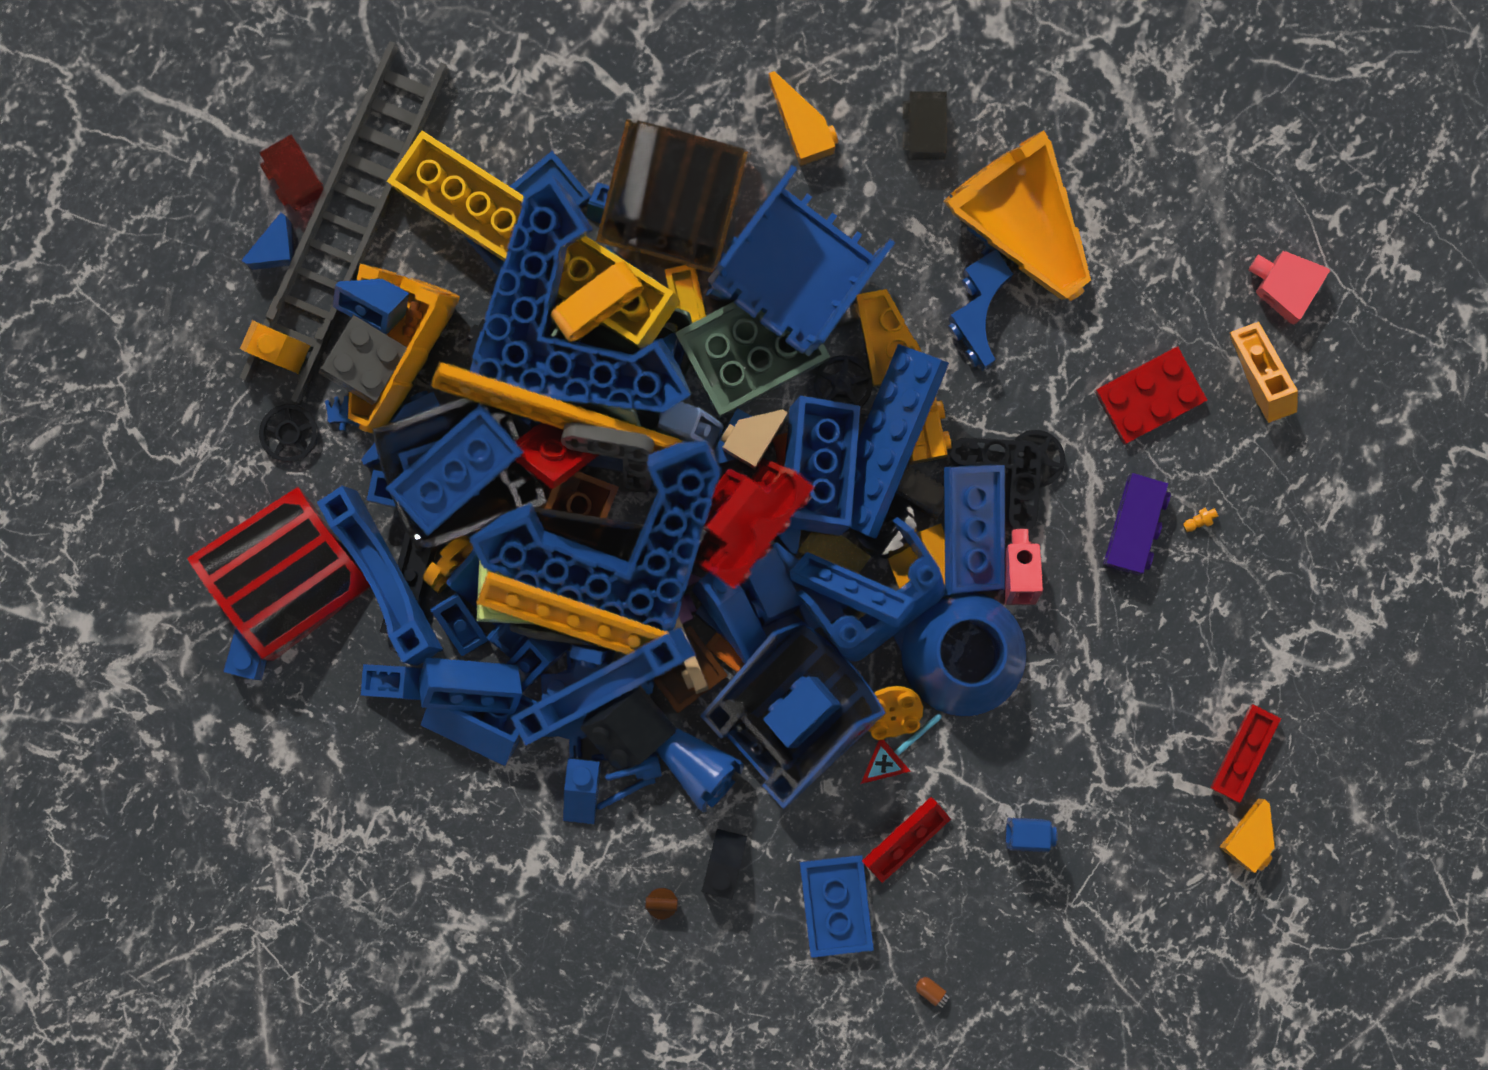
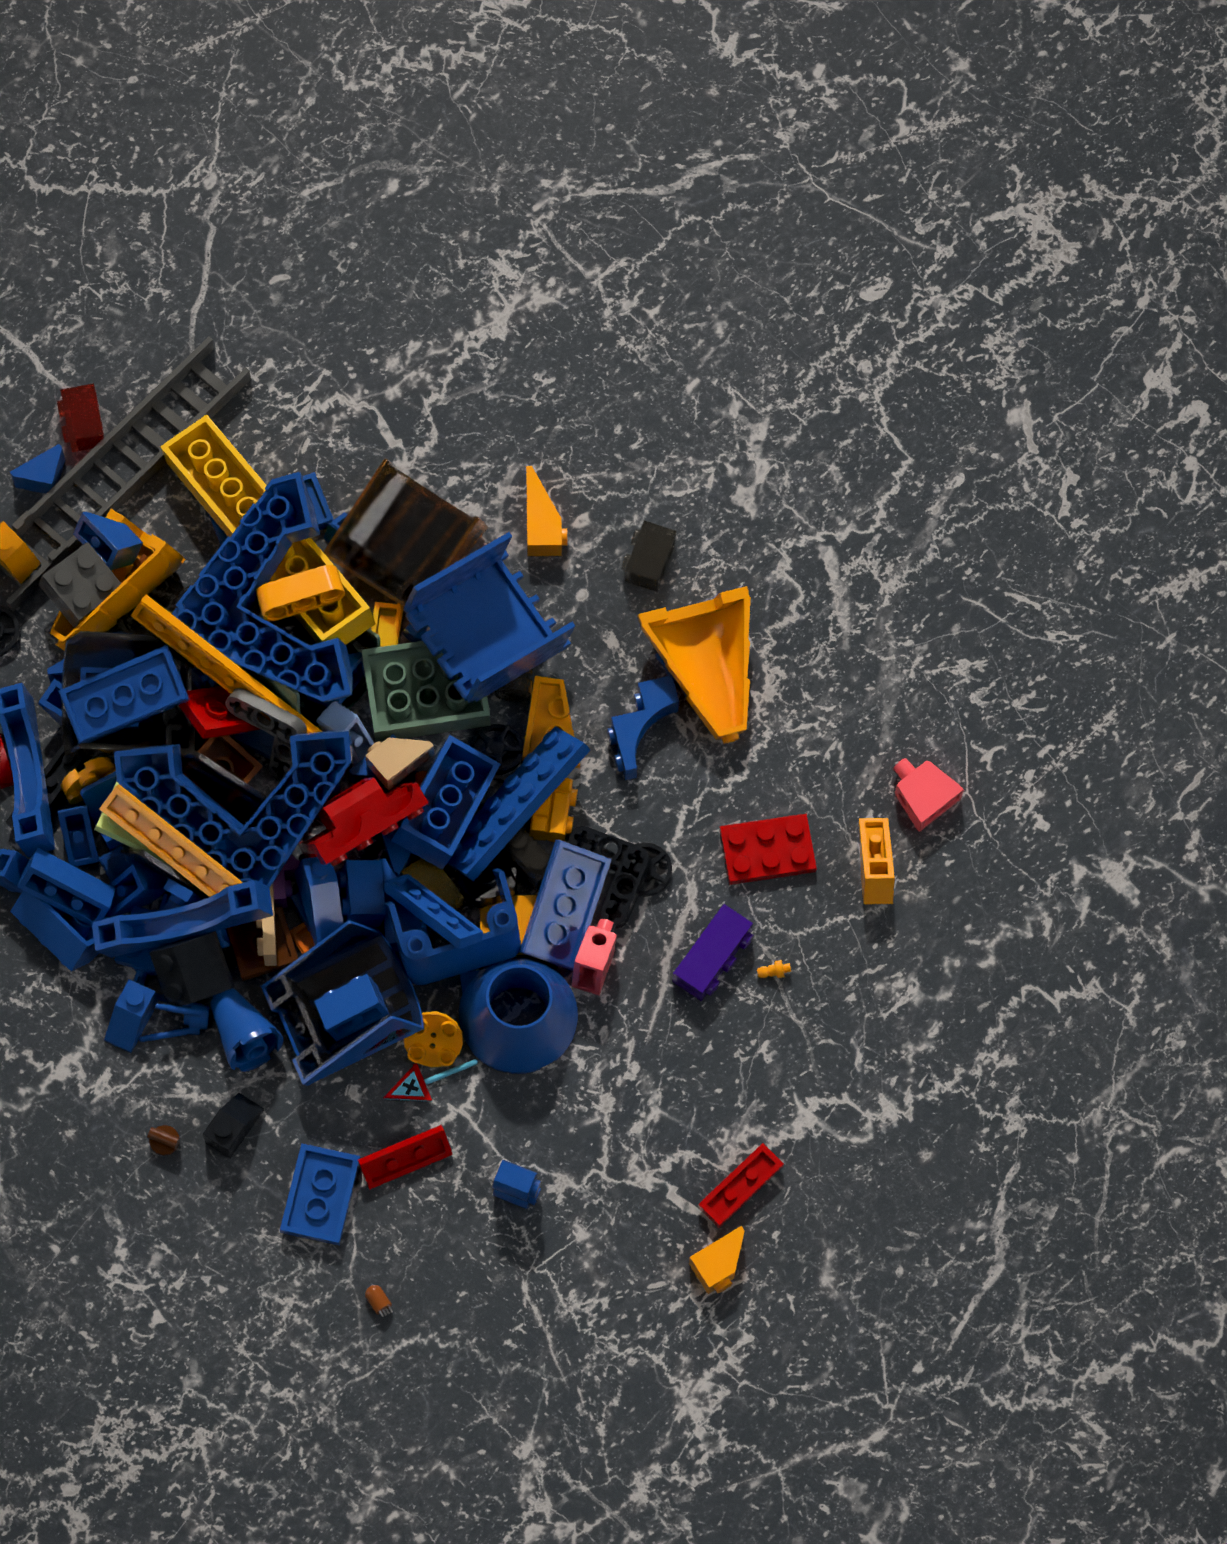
camera: 15 degrees right, 15 degrees down
blue piece [325,395,359,431] -> none

